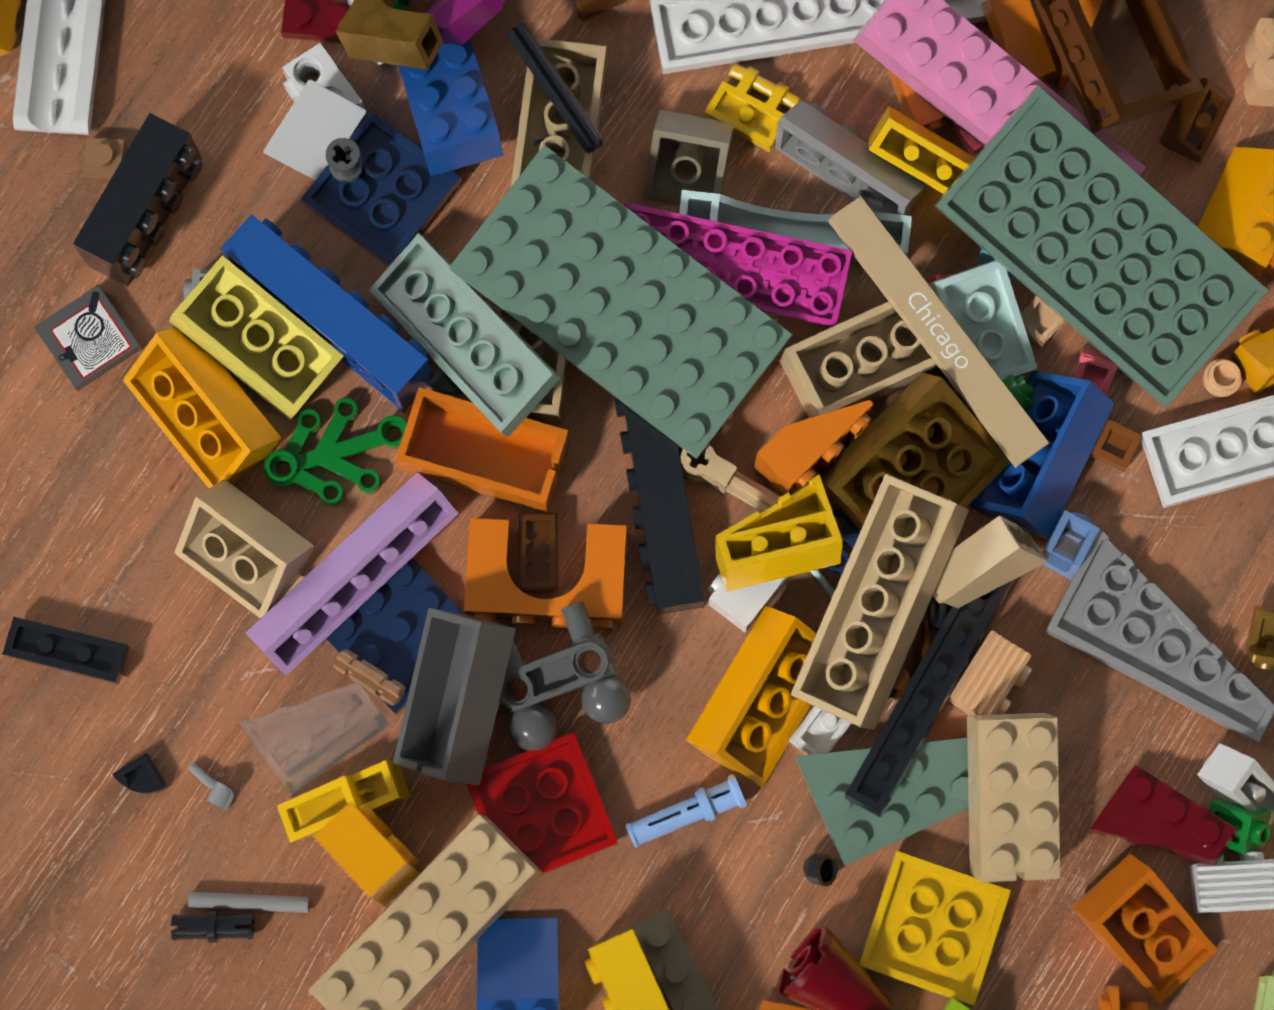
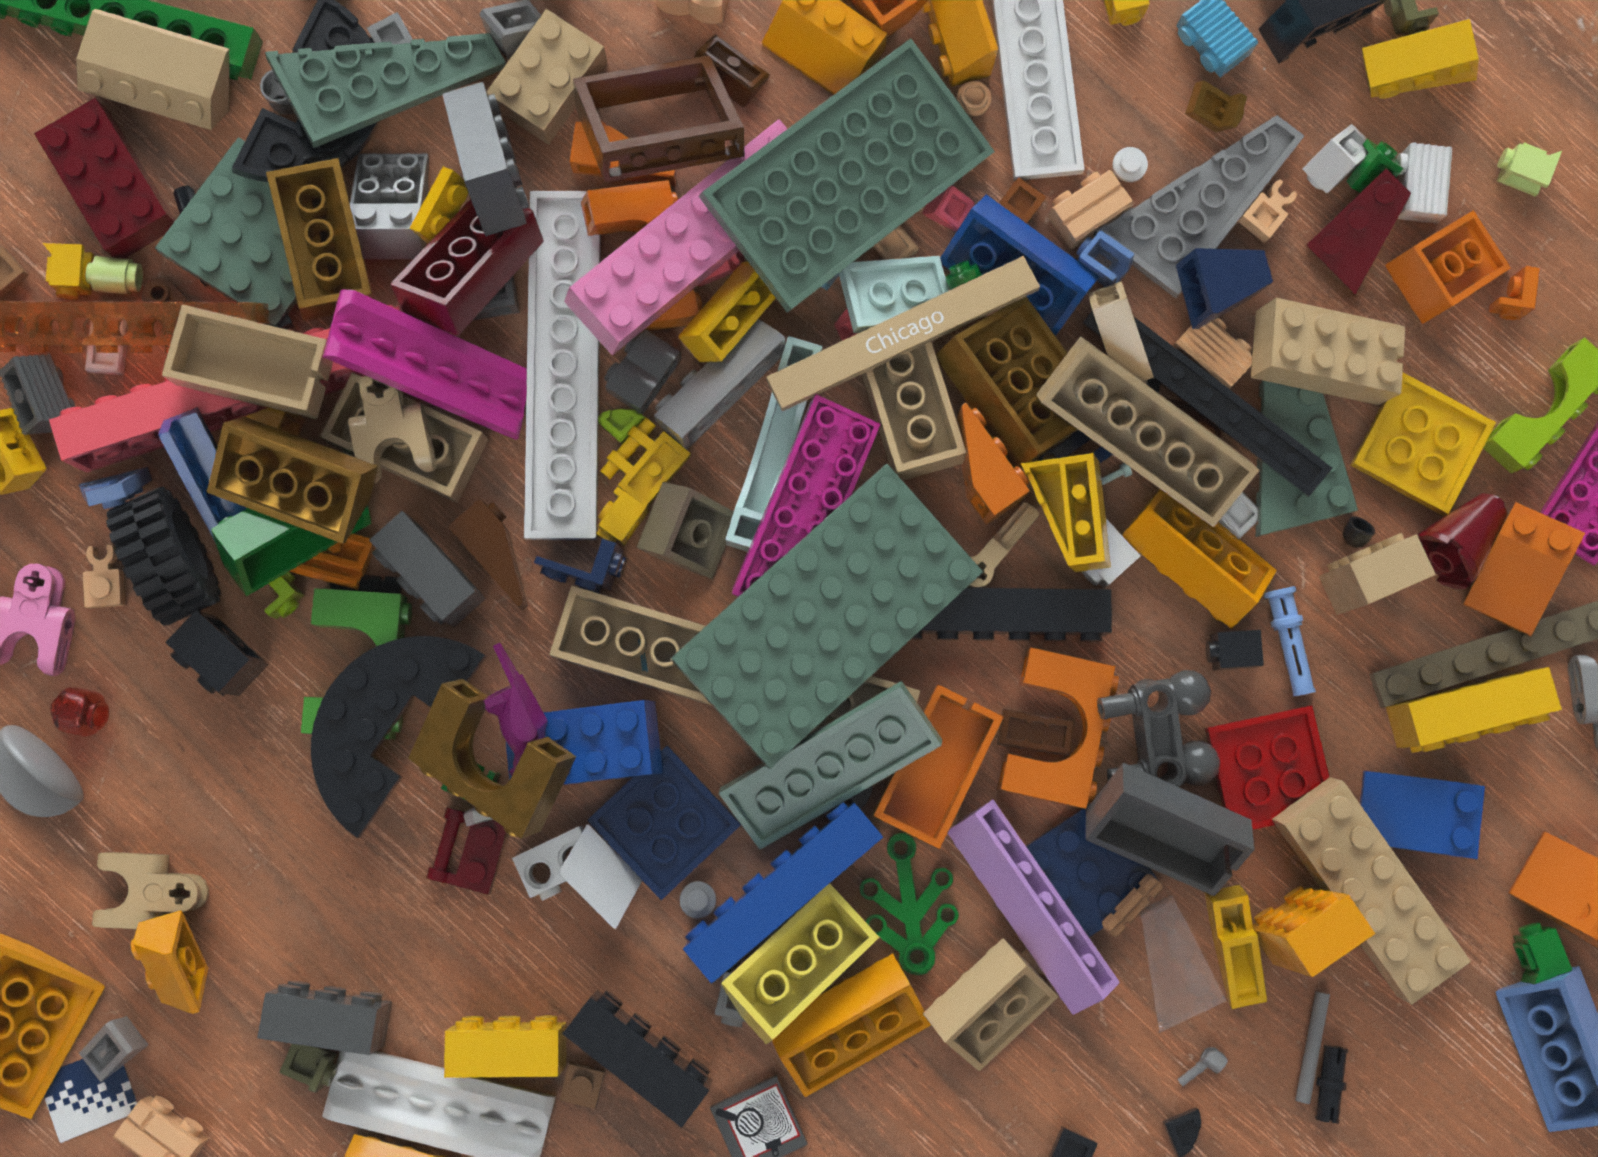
camera: 85 degrees left, 5 degrees up
dark grey bush [325,138,363,182] -> none
black axle [507,23,603,154] -> none
none -> yellow brick [444,1015,567,1078]
none -> dark blue bracket [534,539,627,594]
none -> yellow brick [596,486,649,546]
none -> lime tile [598,409,645,444]
none -> dark grey brick [604,329,682,415]
none -> light grey plate [680,881,716,918]
none -> light nougat brick [1048,170,1133,249]
none -> white plate [1112,147,1148,182]
none -> dark blue slope [1176,248,1273,329]
none -> black brick [1205,630,1264,671]
none -> light nougat plate [1238,179,1297,243]
none -> tan brick [1319,532,1436,615]

